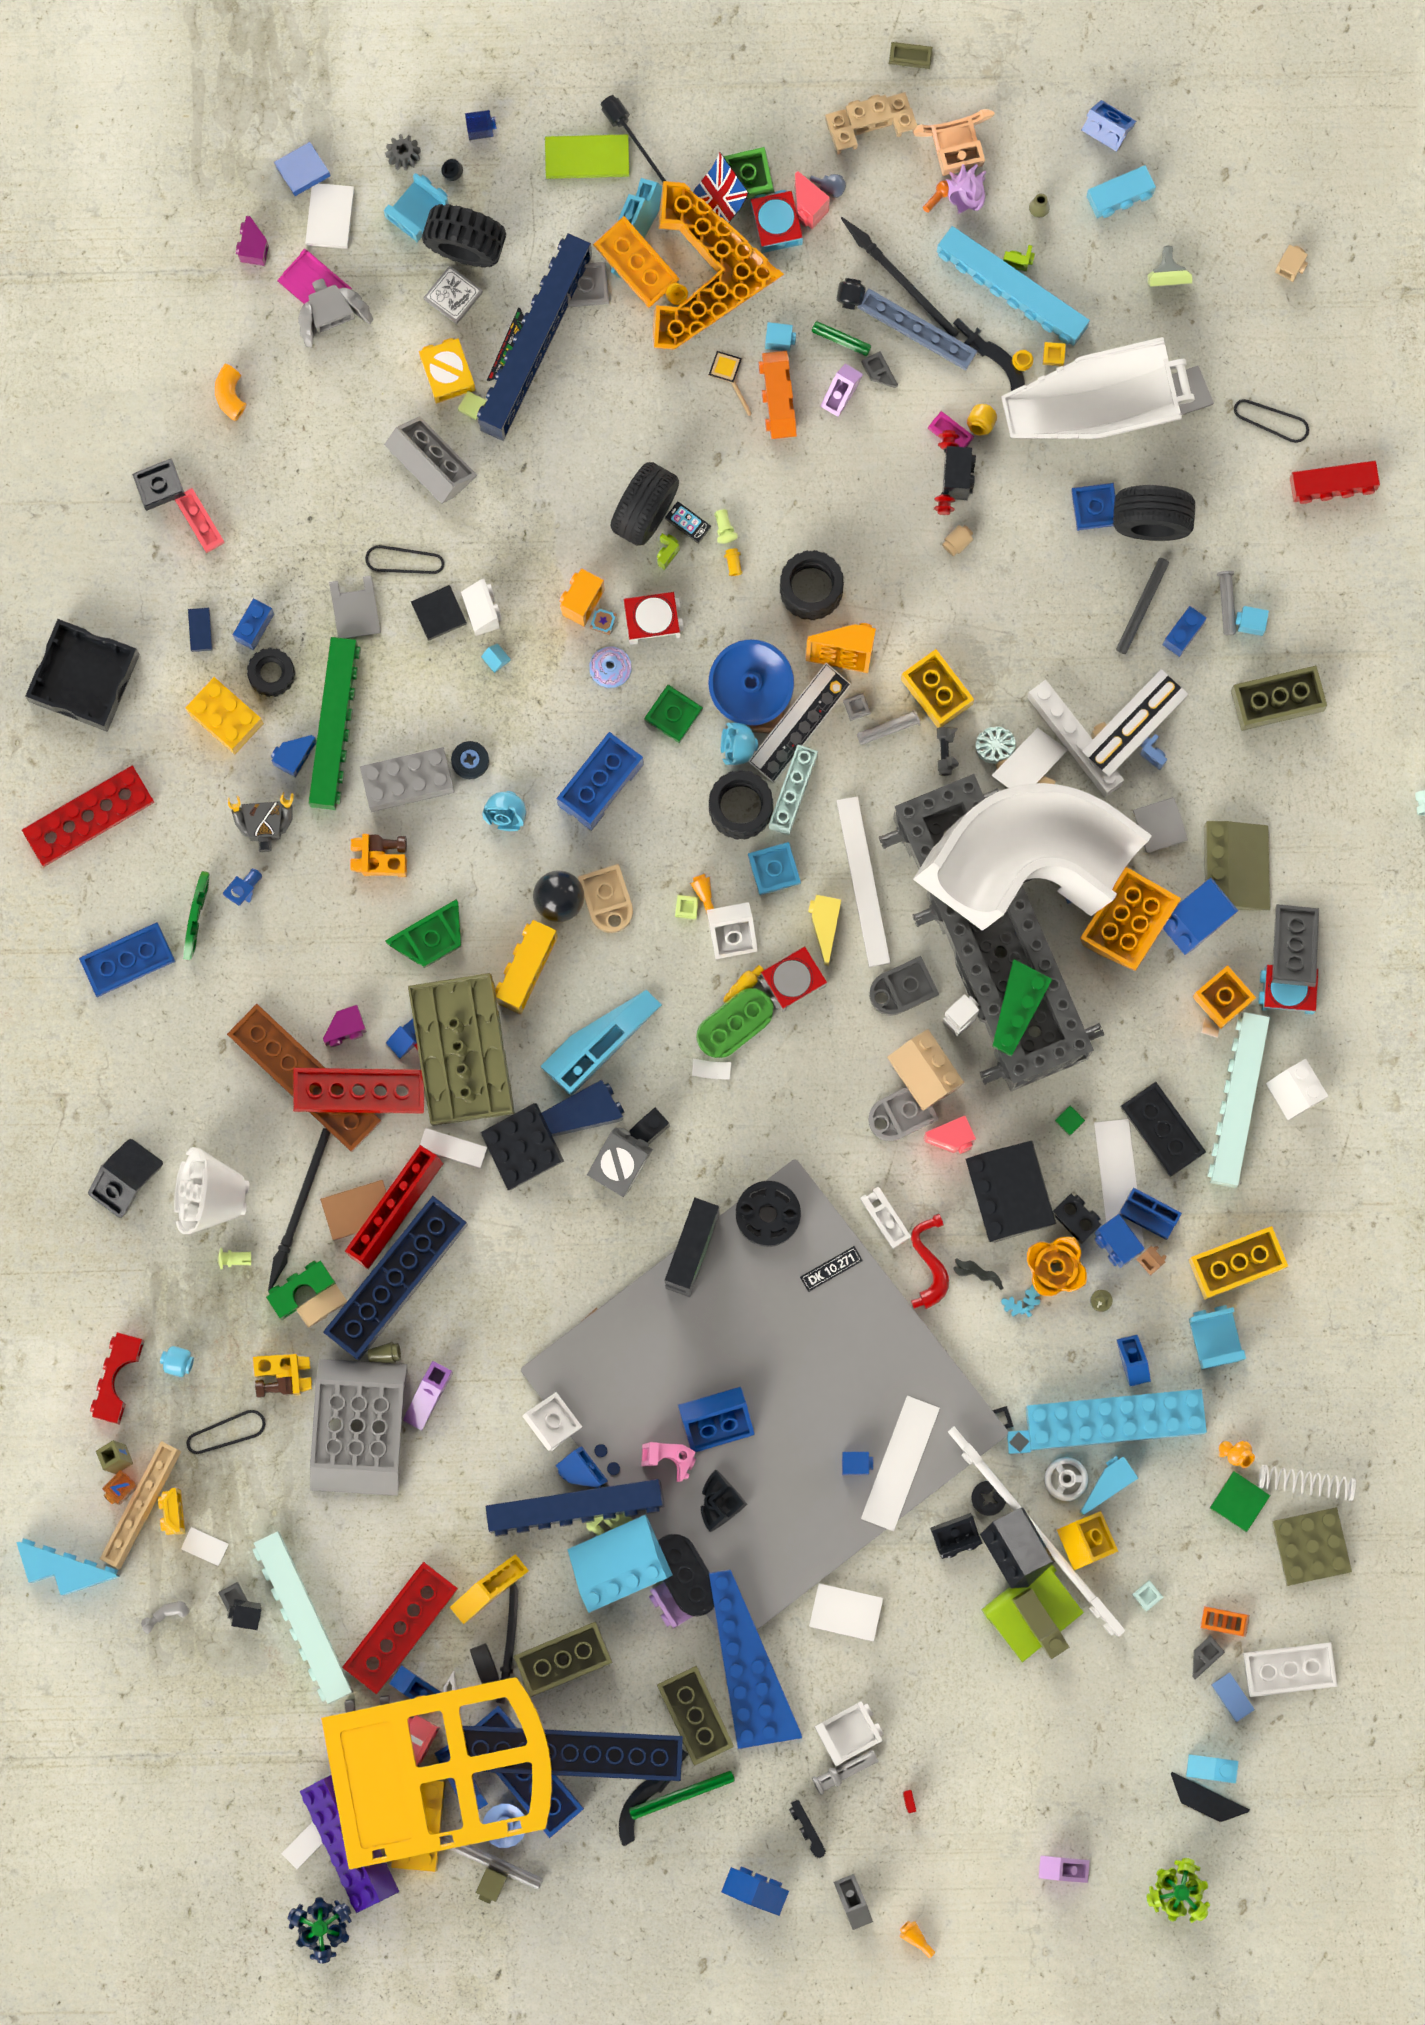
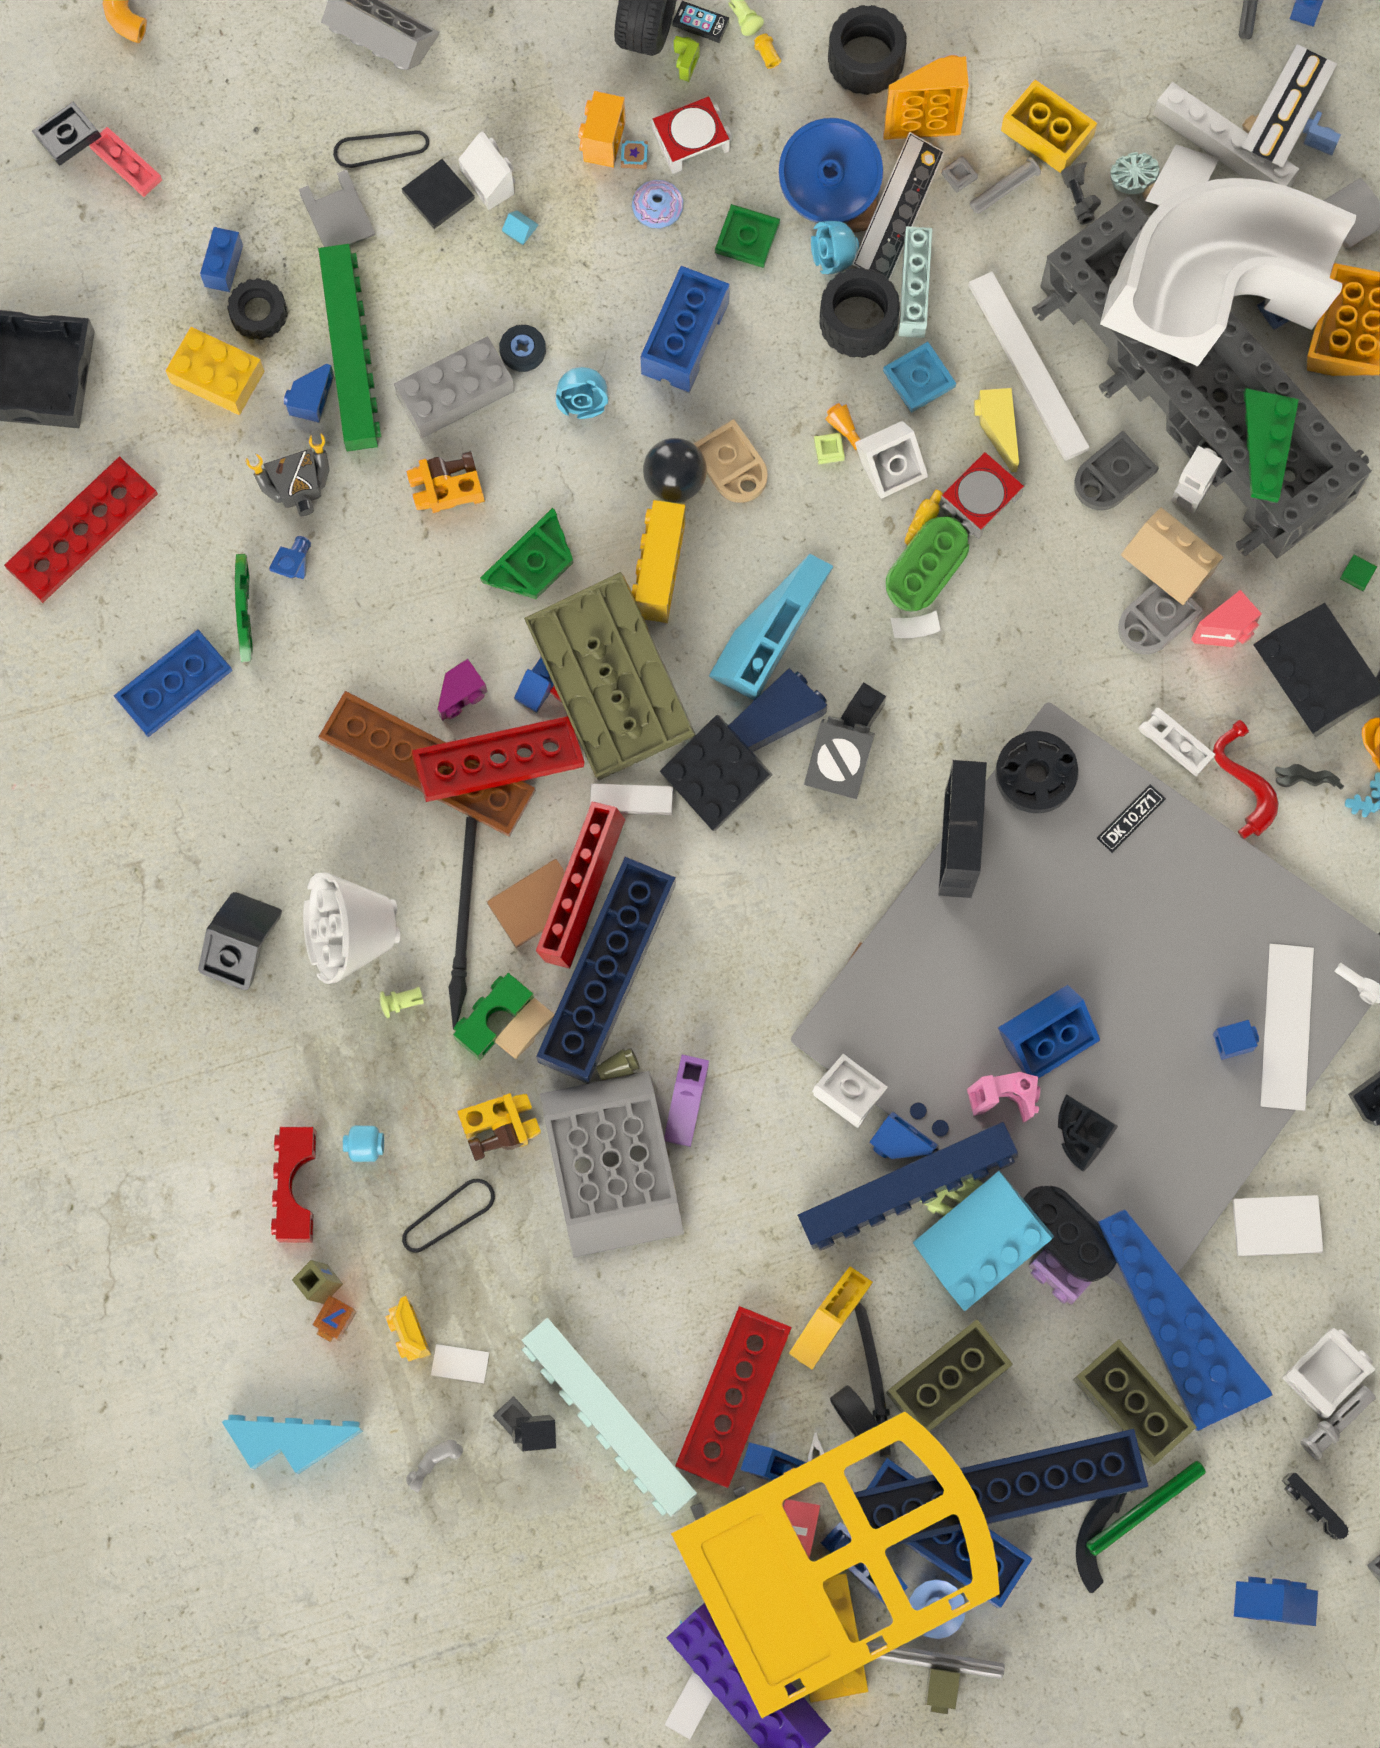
camera: 15 degrees left, 5 degrees down
tan plate [100,1441,182,1569] -> none
dark blue tile [188,607,213,652] -> none

